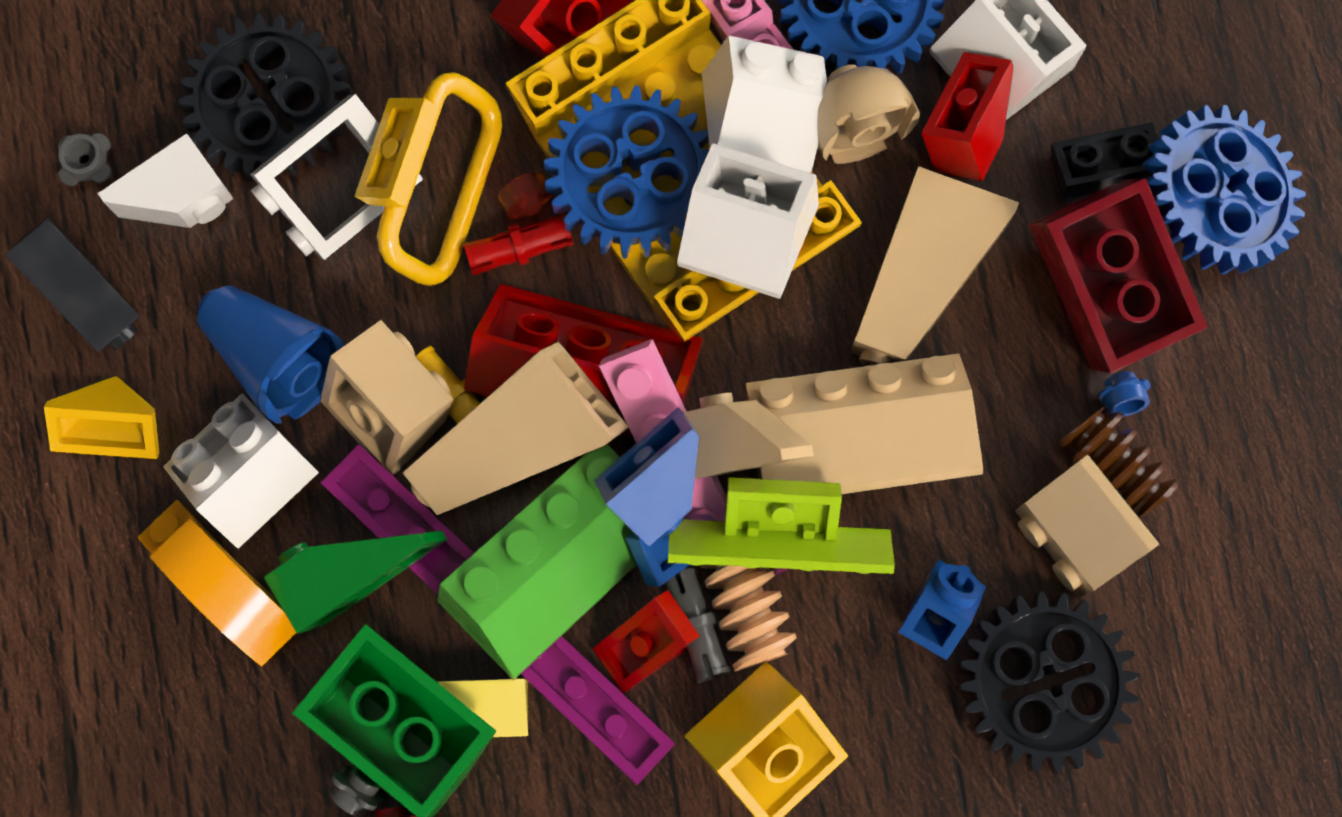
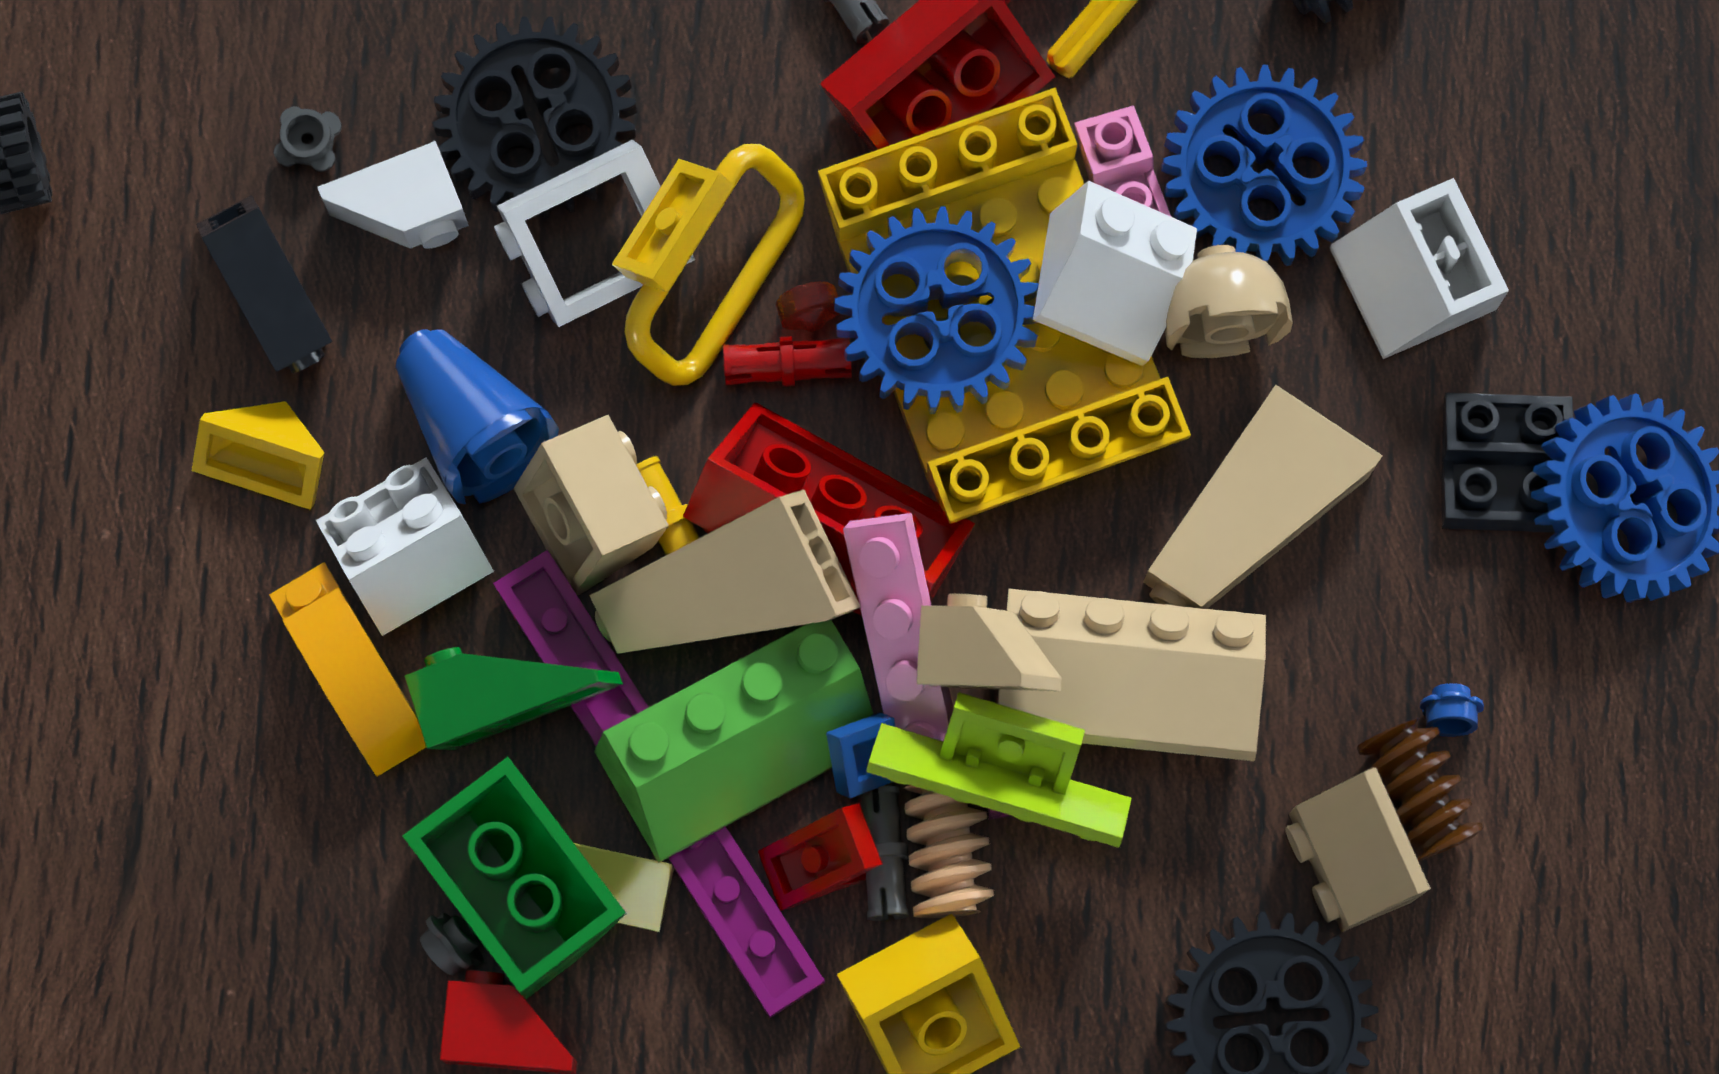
camera: 15 degrees right, 0 degrees up
slope [594,407,699,547] -> none
white slope [677,143,819,299] -> none
blue brick [898,559,986,660] -> none
red slope [921,52,1014,181] -> none
dark red brick [1029,178,1208,373] -> none

